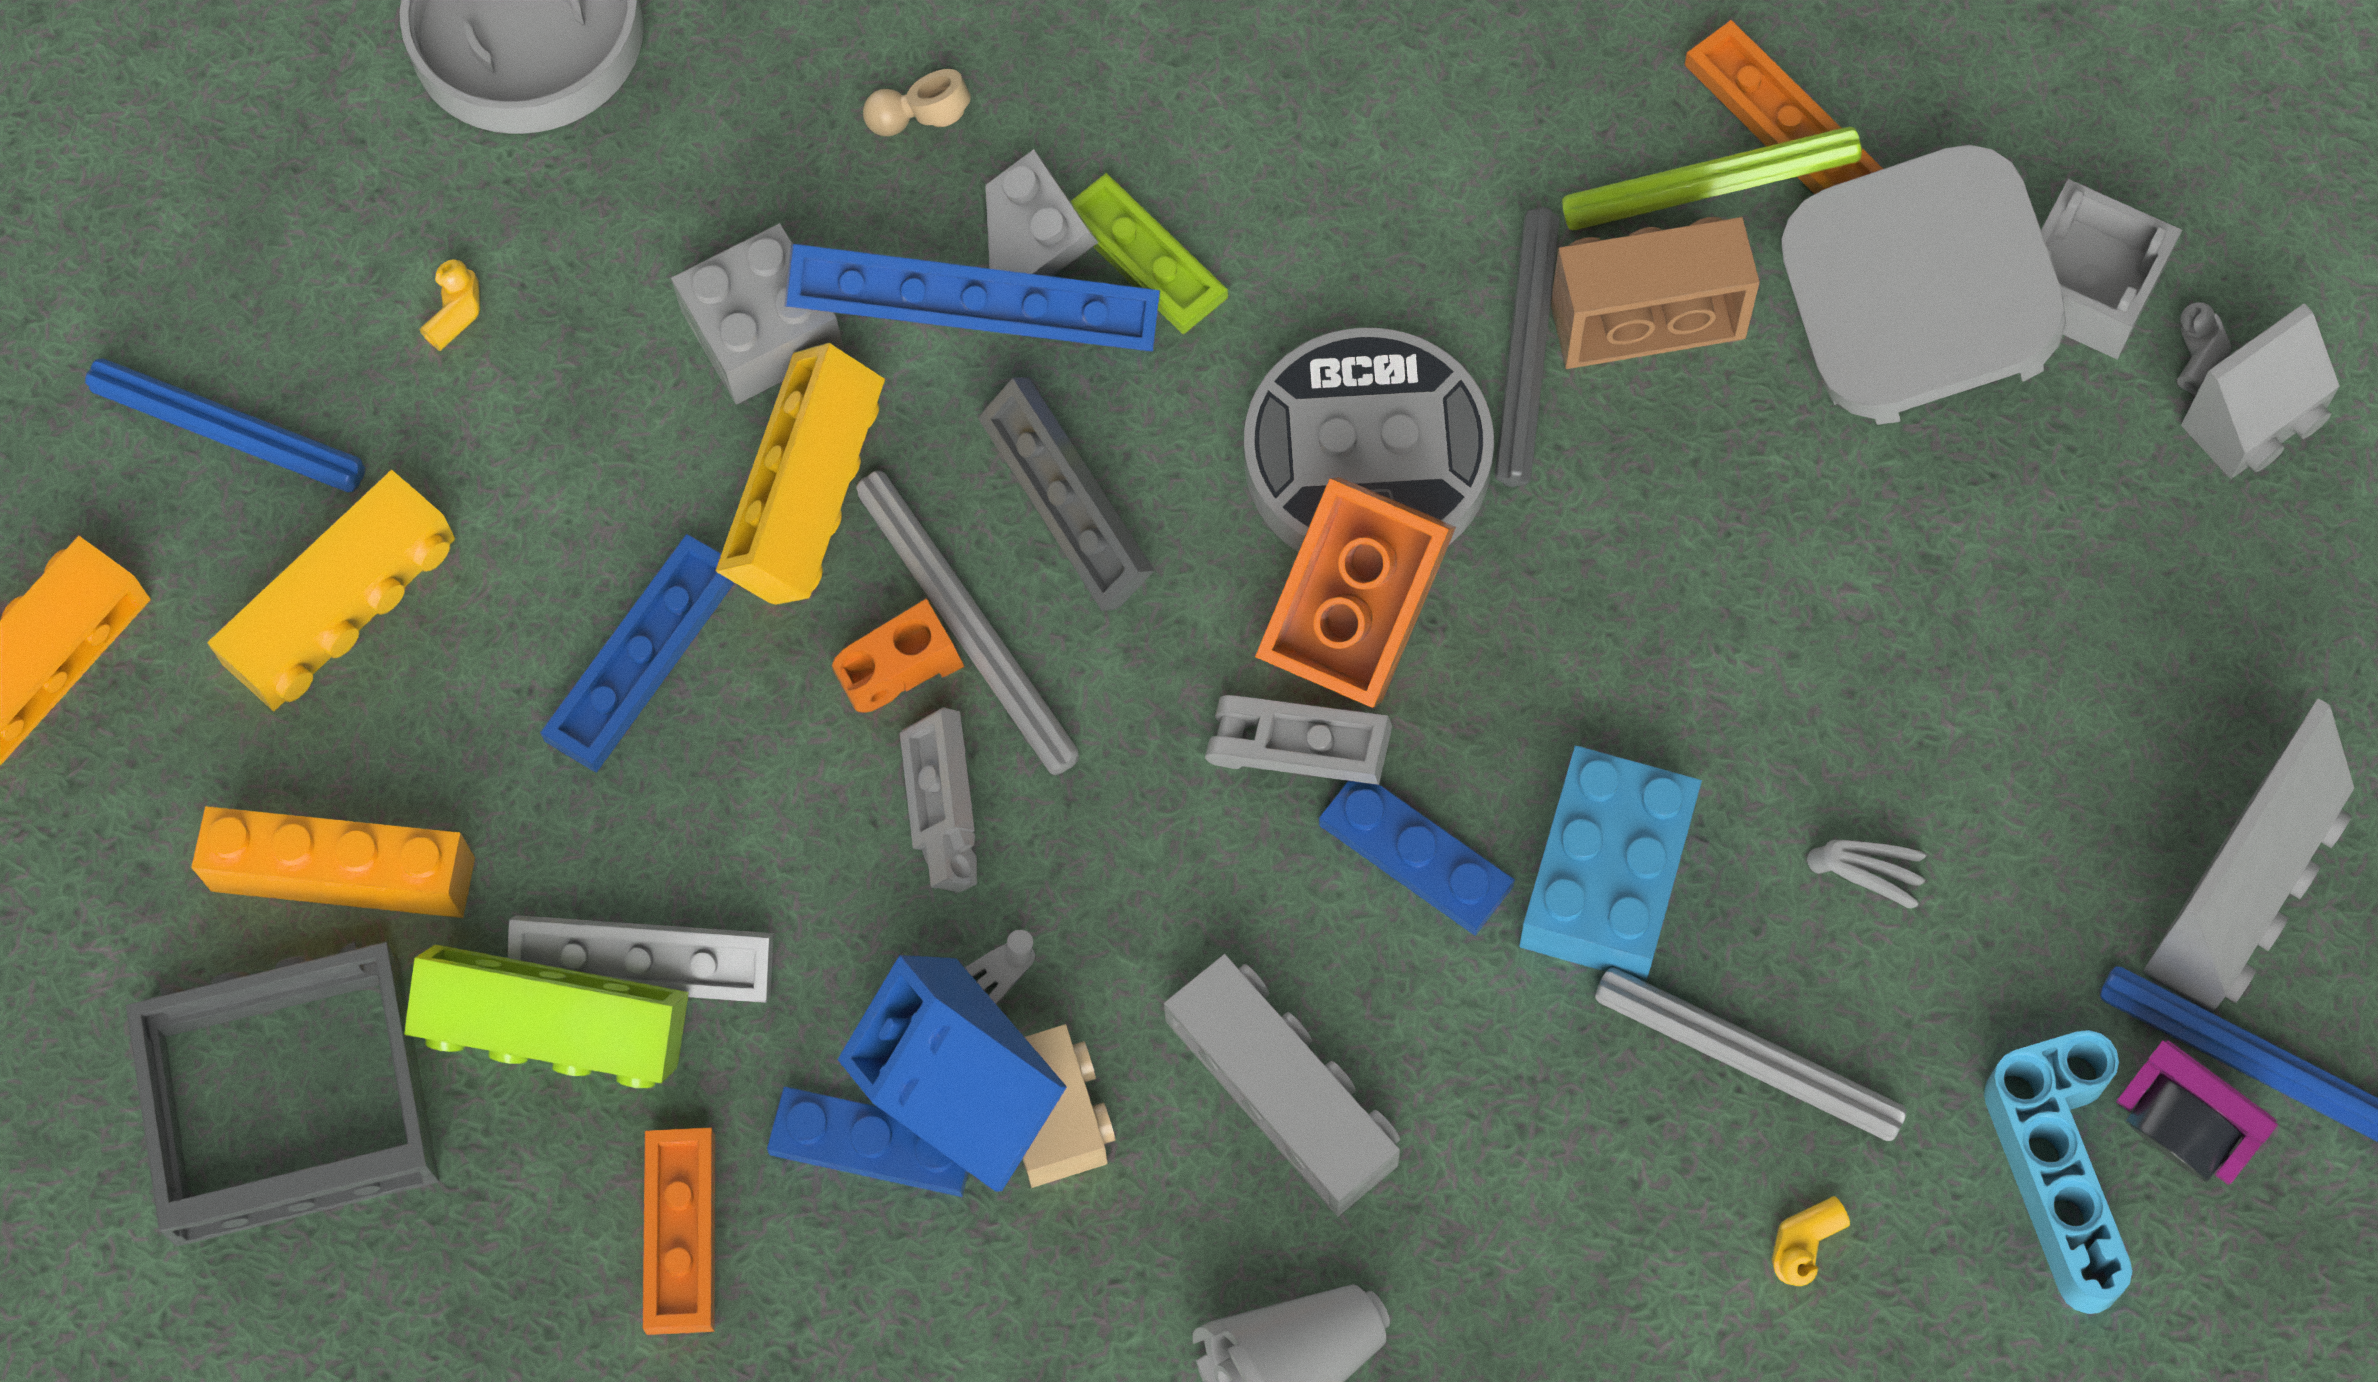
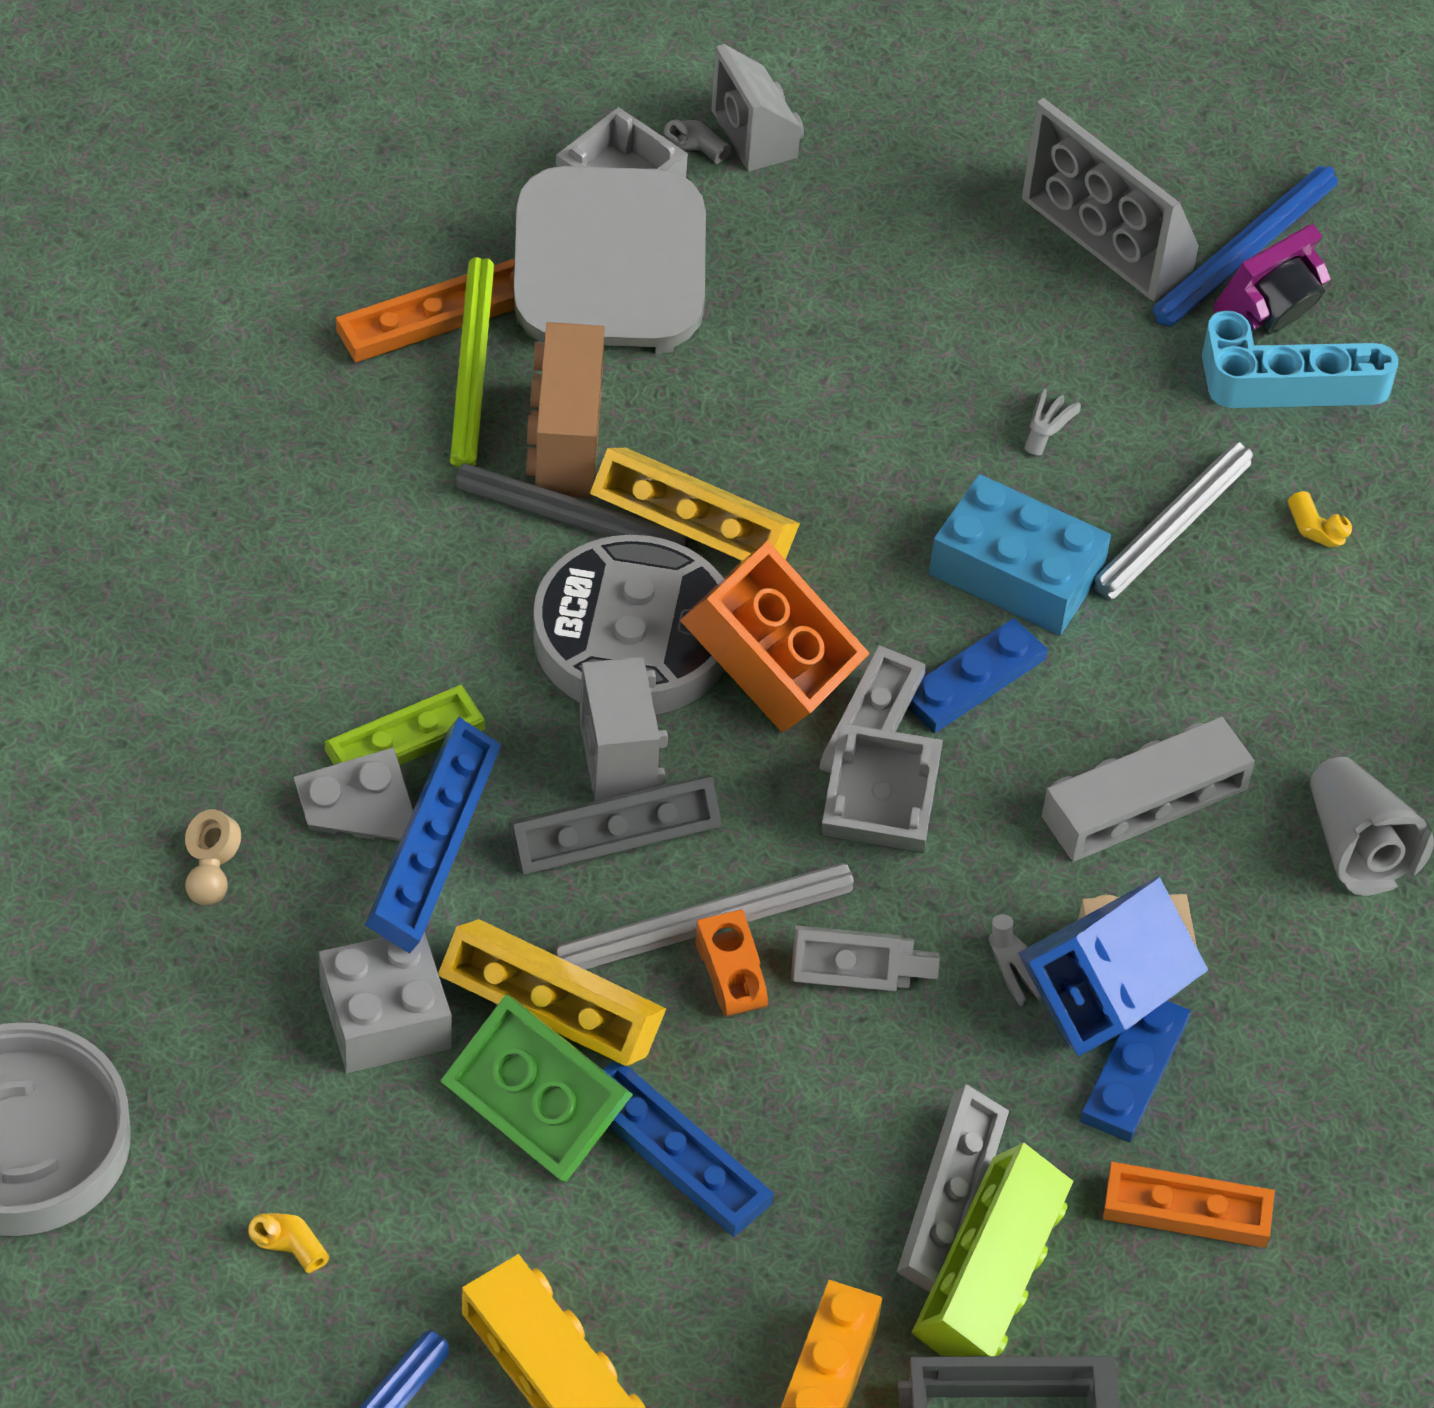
camera: 85 degrees left, 15 degrees down
none -> bright green plate [441,994,633,1182]
none -> light grey container [579,656,668,801]
none -> yellow brick [590,447,800,561]
none -> light grey container [822,723,943,853]

